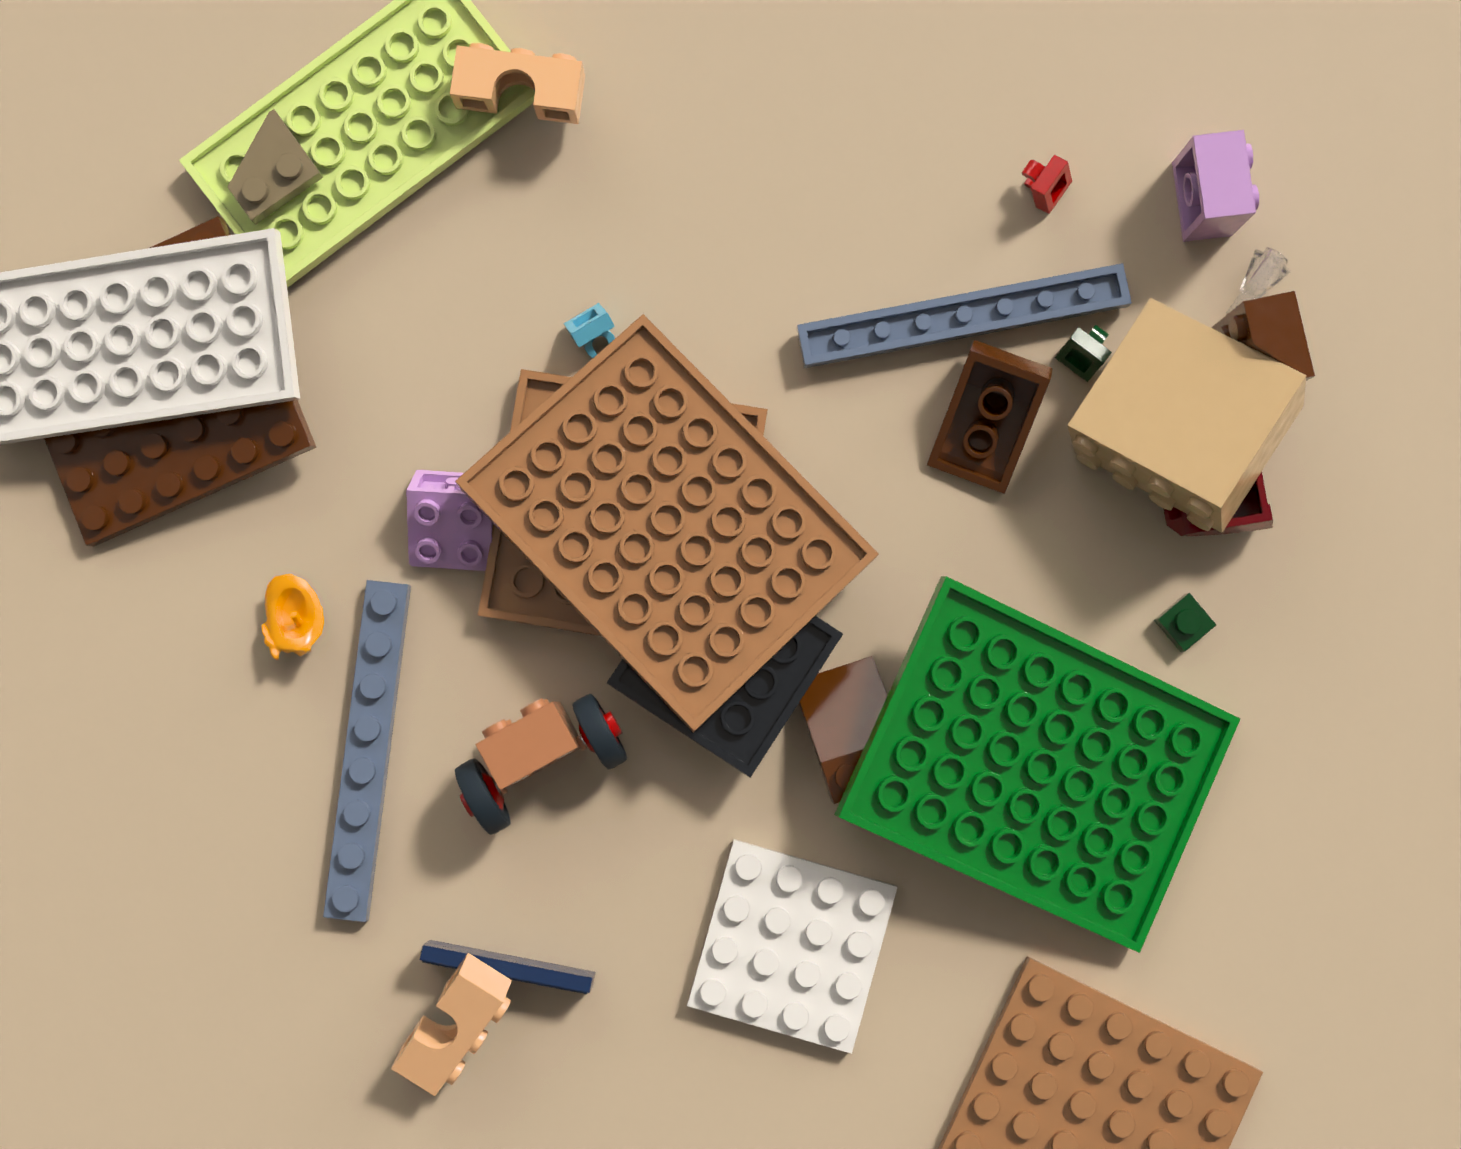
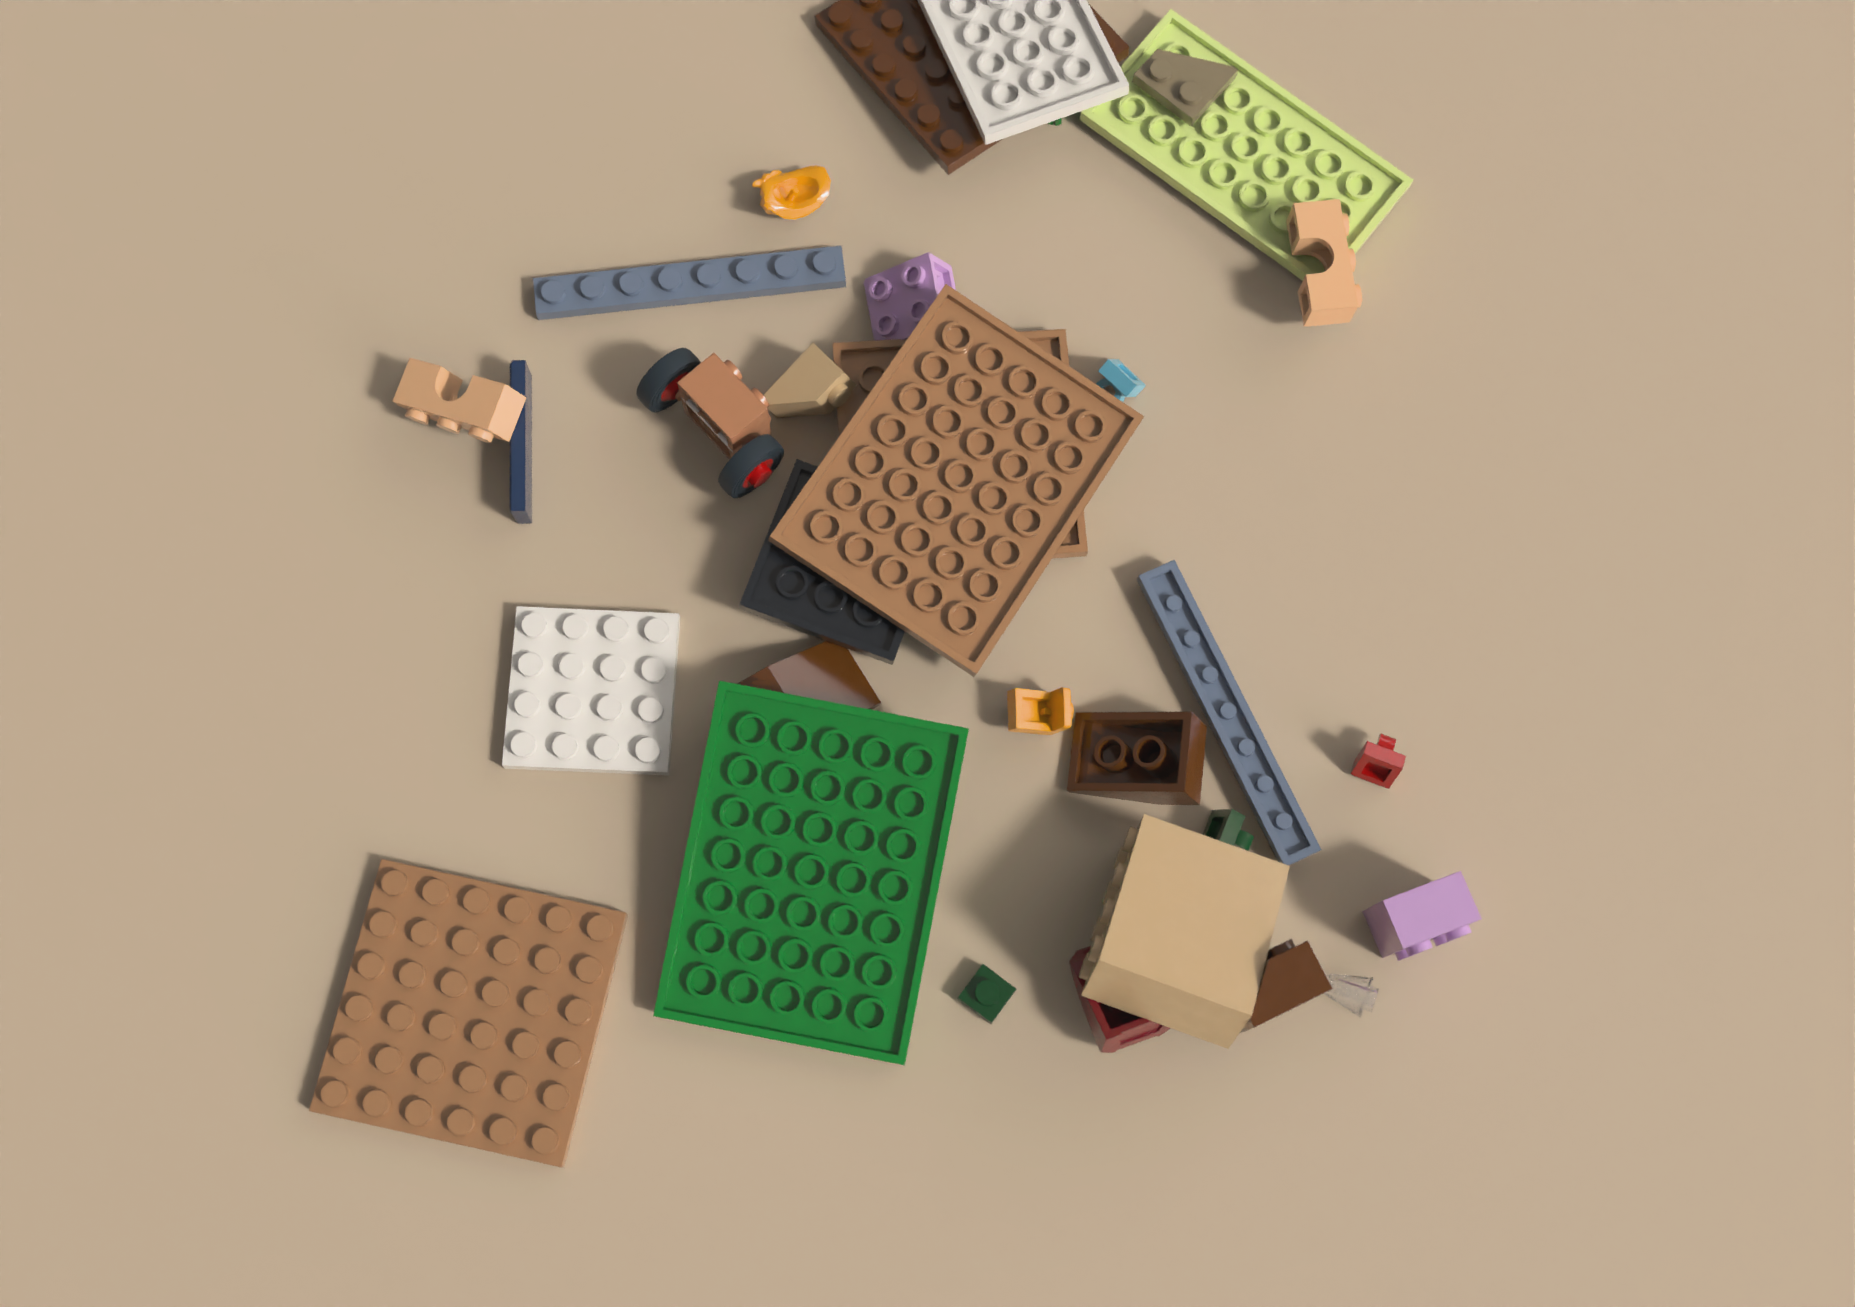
camera: 70 degrees right, 10 degrees down
none -> tan slope [764,343,857,418]
none -> light orange bracket [1007,687,1074,735]

